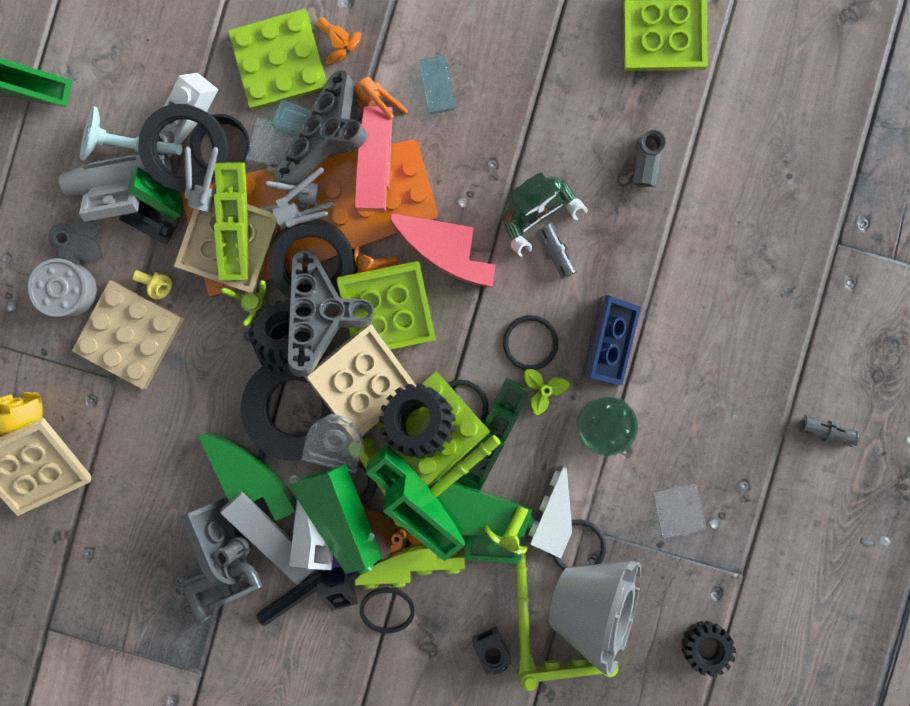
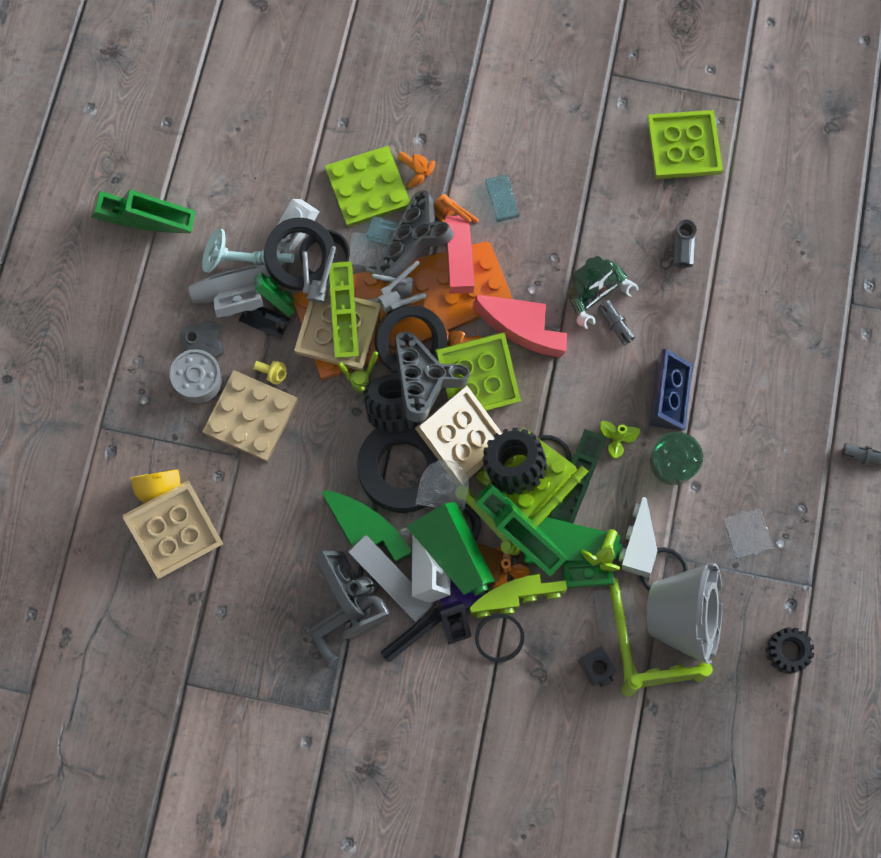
camera: 10 degrees left, 15 degrees down
black piece [503,315,558,370] -> none

